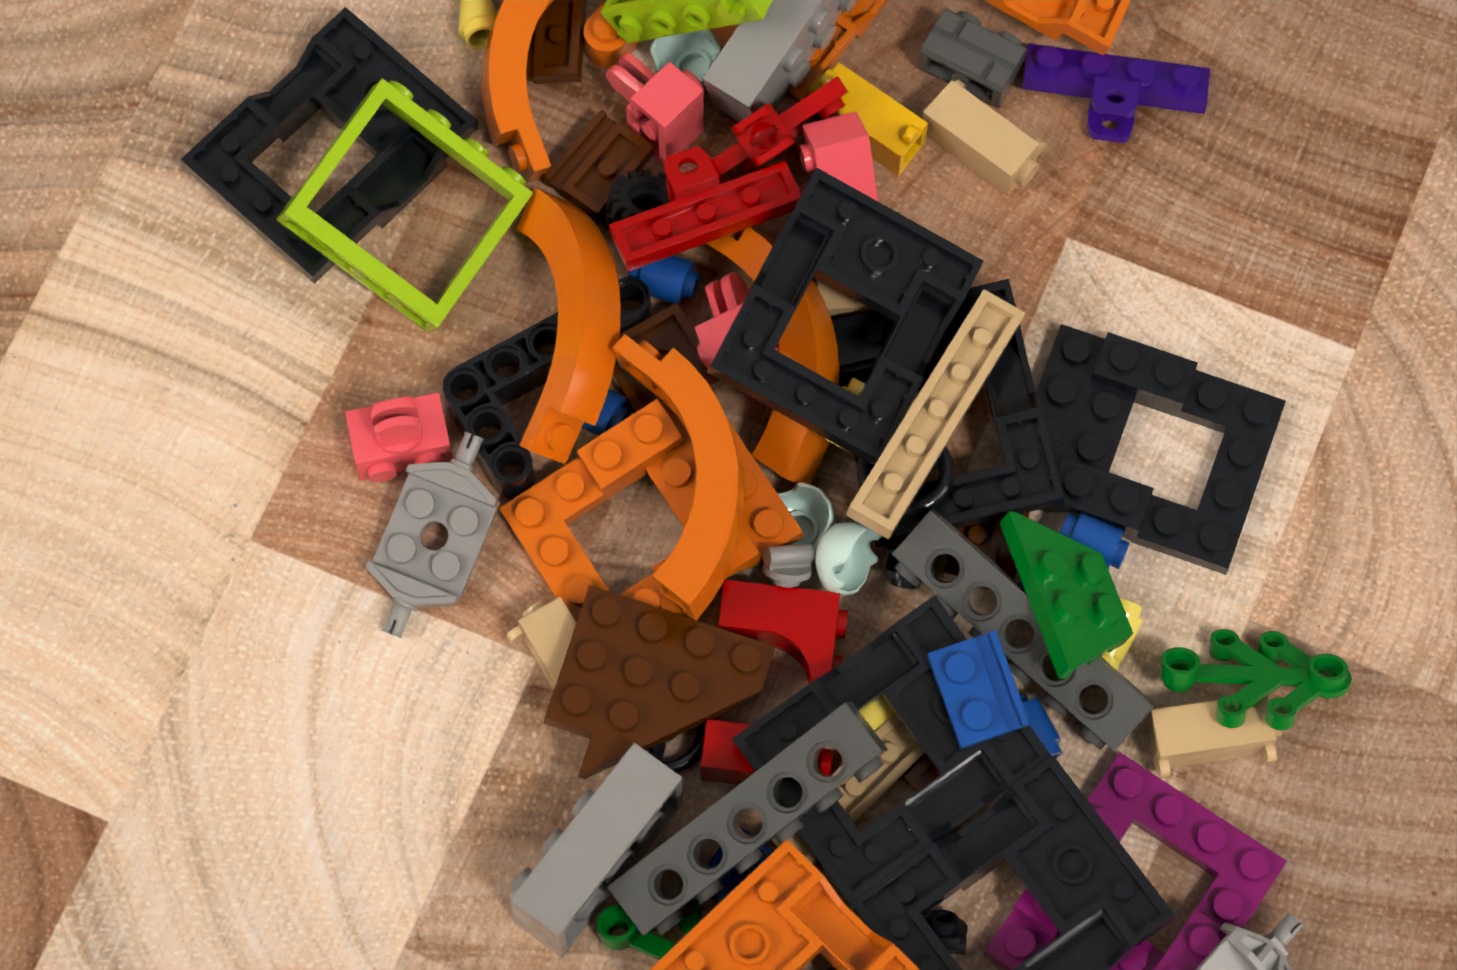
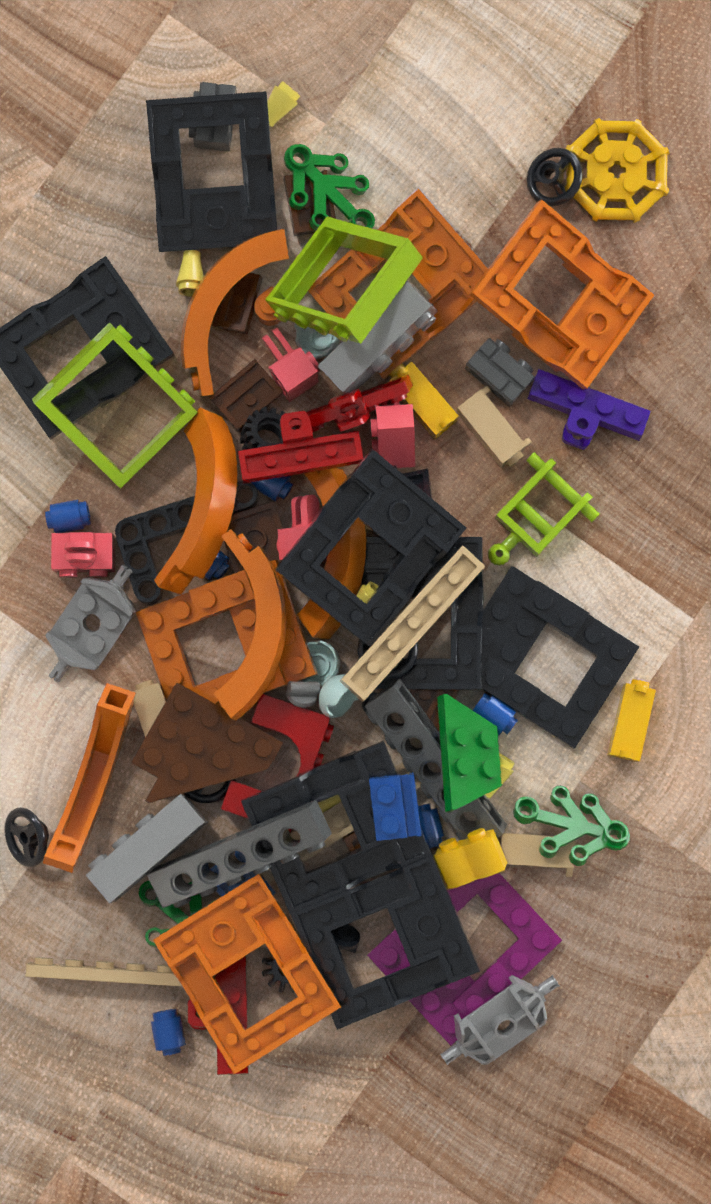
camera: 15 degrees right, 15 degrees up
none -> black piece [4,807,49,867]
none -> orange arch [43,683,136,873]
none -> blue brick [45,499,91,533]
none -> yellow brick [434,828,508,889]
none -> lime piece [488,452,600,566]
none -> yellow brick [607,679,656,762]

